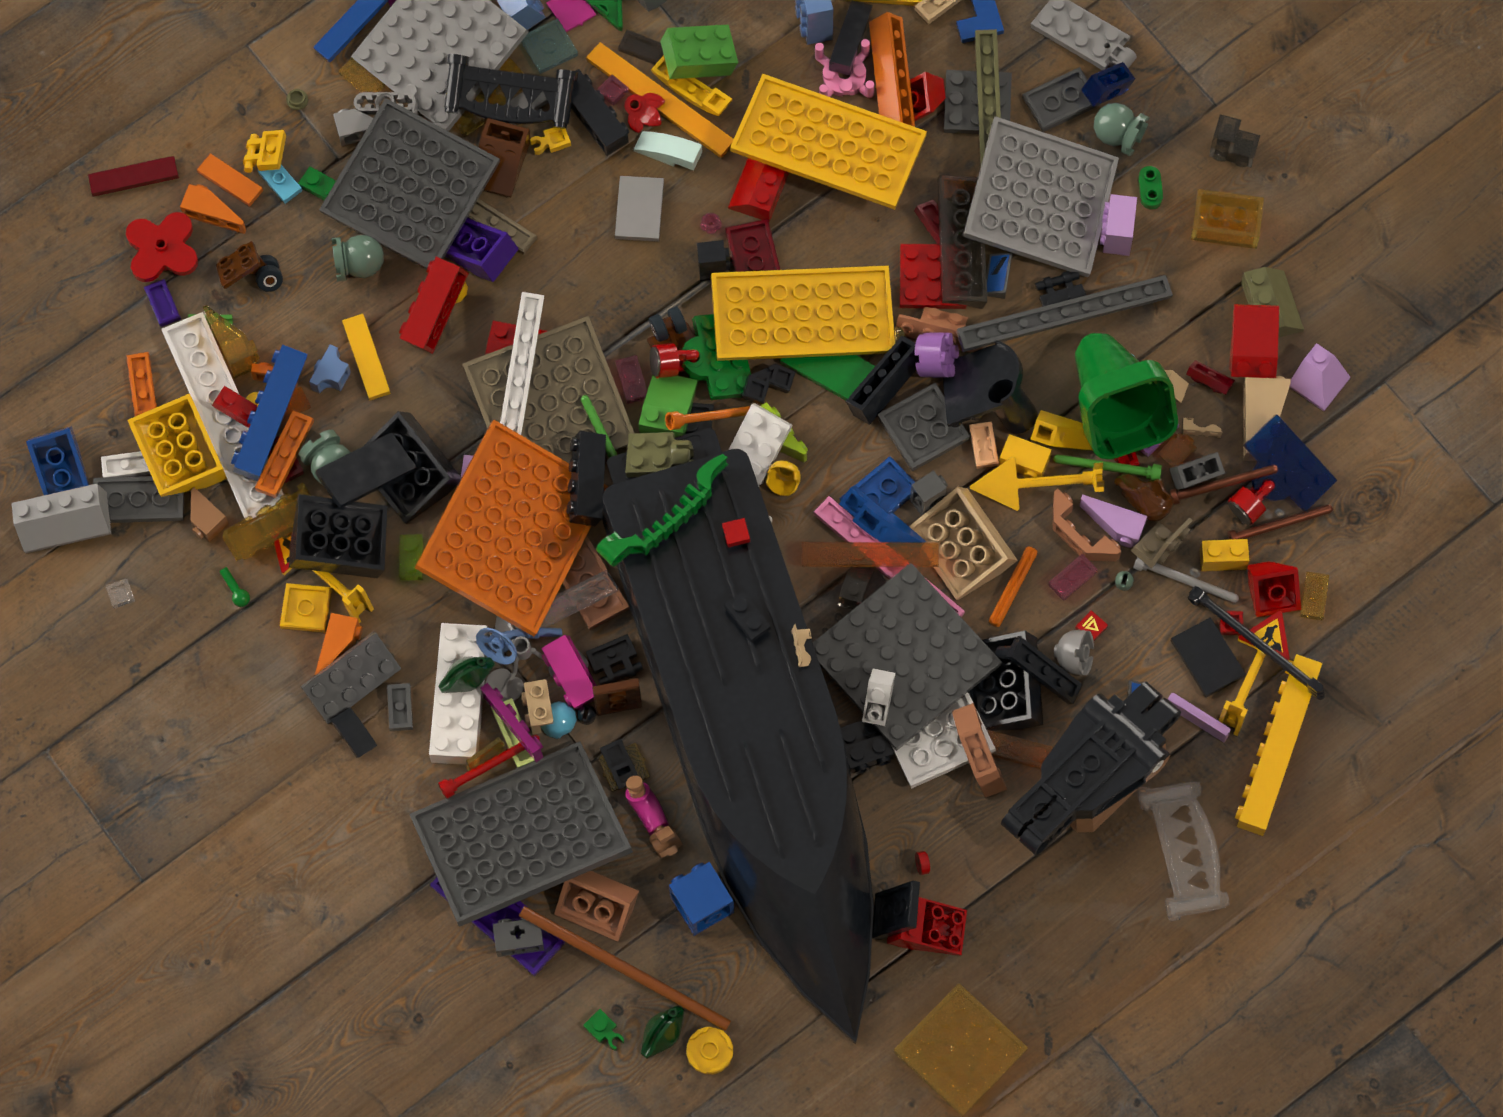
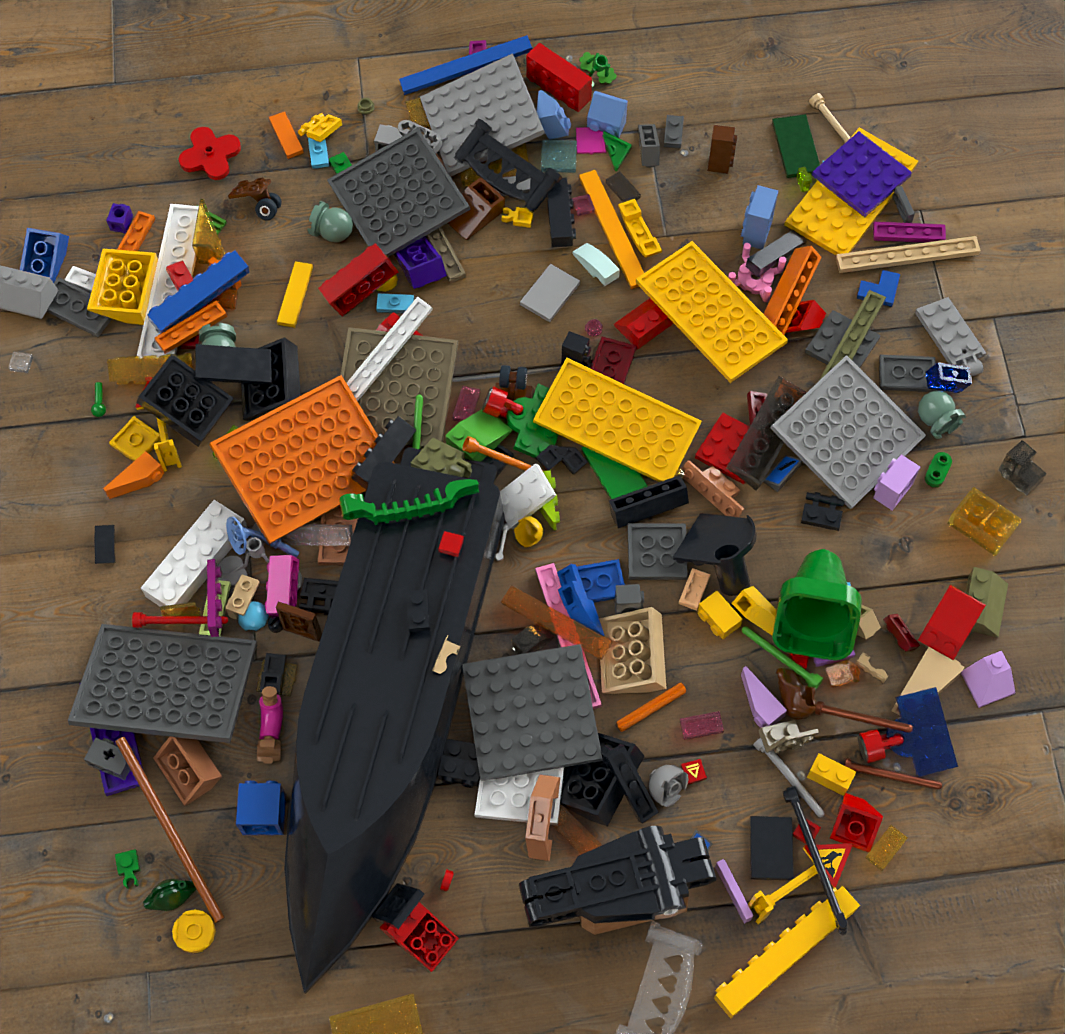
camera: 30 degrees right, 5 degrees down
dark red tile [88,156,179,197] -> none
dark purple tile [144,279,181,327] -> none
orange slope [180,184,246,234] -> none
medium nougat slope [190,487,229,542] -> none
dark grey plate [300,631,401,724] -> none
medium blue brick [309,344,351,394] -> none
dark grey plate [387,683,413,731] -> none
dark green hat [438,656,495,693] -> none
red plate [624,93,665,133] -> none
bright green brick [660,25,738,79] -> none
white slope [862,669,896,726] -> none
medium lavender brick [915,332,959,377] -> none
dark grey plate [956,275,1173,352] -> none
yellow piece [970,457,1105,511] -> none
nougat slope [1052,488,1121,562] -> none
sand green hinge [1115,571,1134,591] -> none
dark grey brick [1169,452,1225,490] -> none
none -> dark purple brick [106,203,133,233]
none -> medium azure plate [376,293,414,313]

